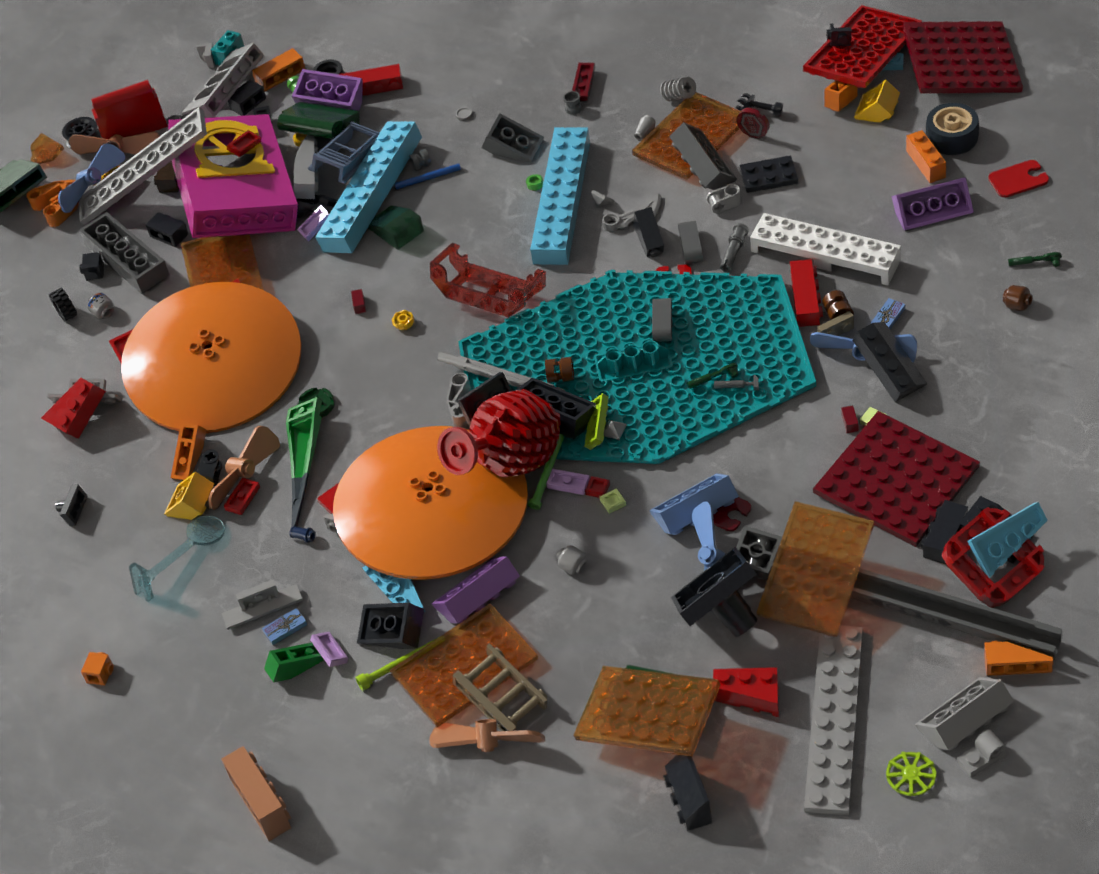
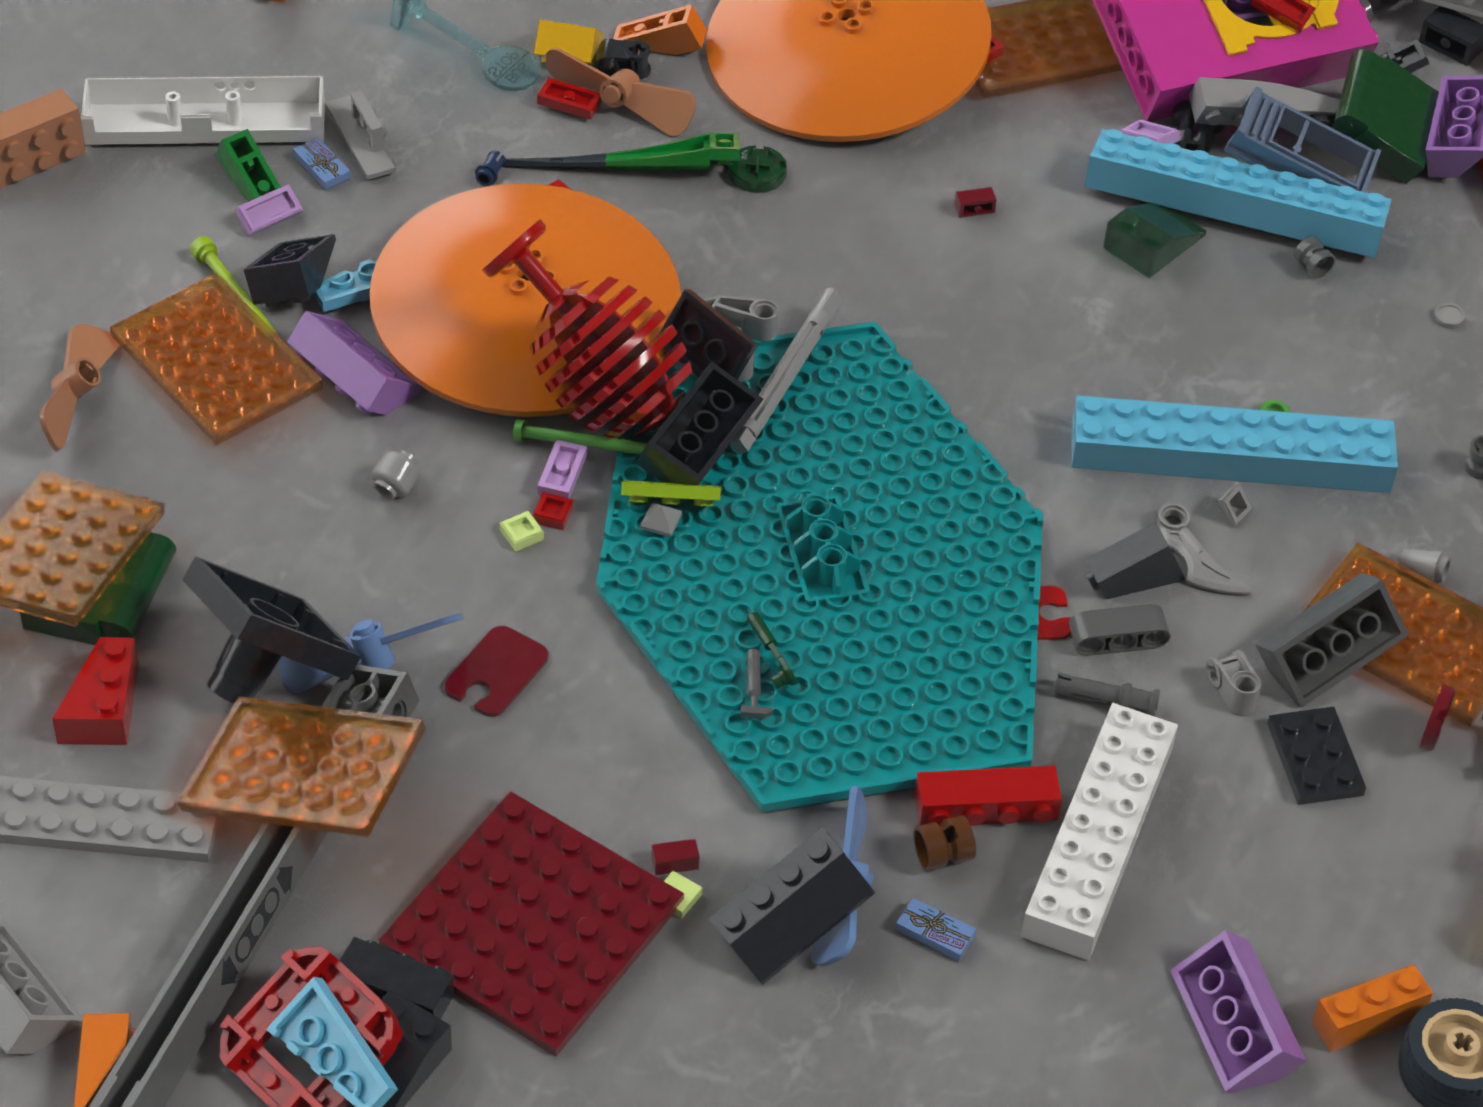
camera: 75 degrees right, 0 degrees up
yellow plate [392,310,414,330] -> none
blue bar [394,163,461,190] -> none
clear red windscreen [430,243,546,318] -> none
dark tan fence [452,643,547,731] -> none
dark grey slope [481,113,544,163] -> none
reddish brown wheel [545,357,575,383] -> none
medium blue slope [649,473,739,535] -> none
dark grey beam [652,298,672,342] -> none
dark tan plate [818,311,854,336] -> none
none -> white piece [81,76,325,145]

